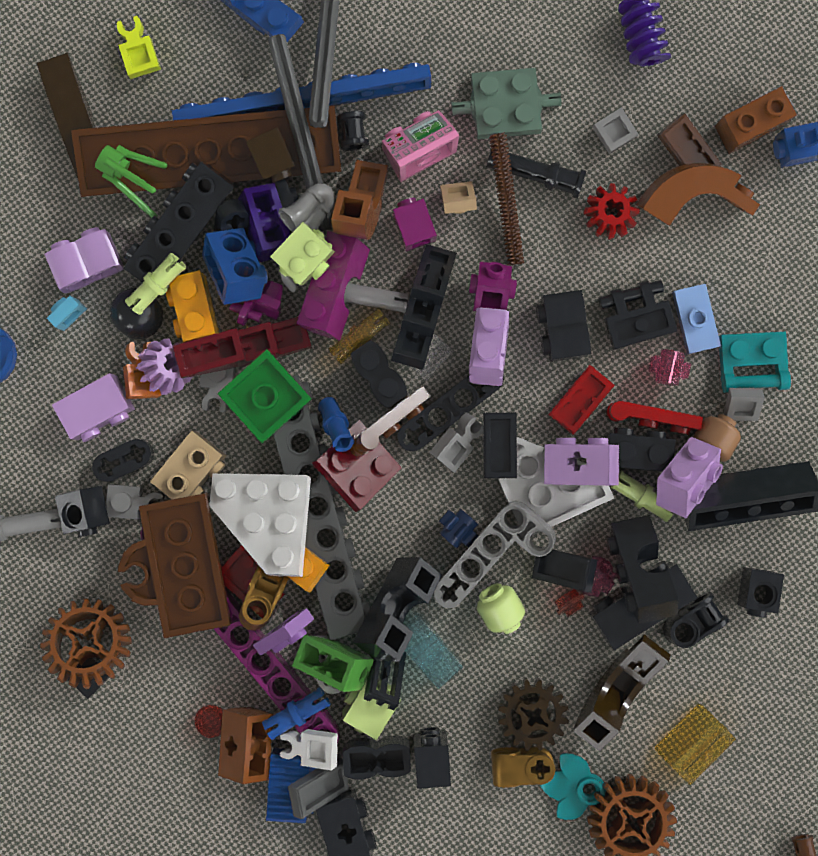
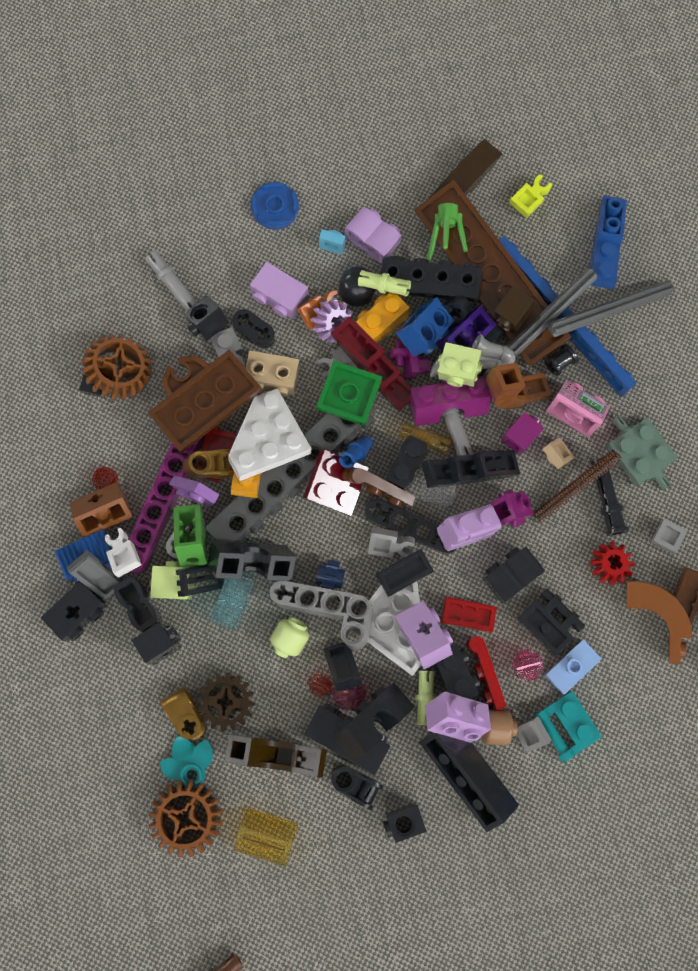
camera: 60 degrees right, 10 degrees down
blue pin [262,687,331,740] -> none

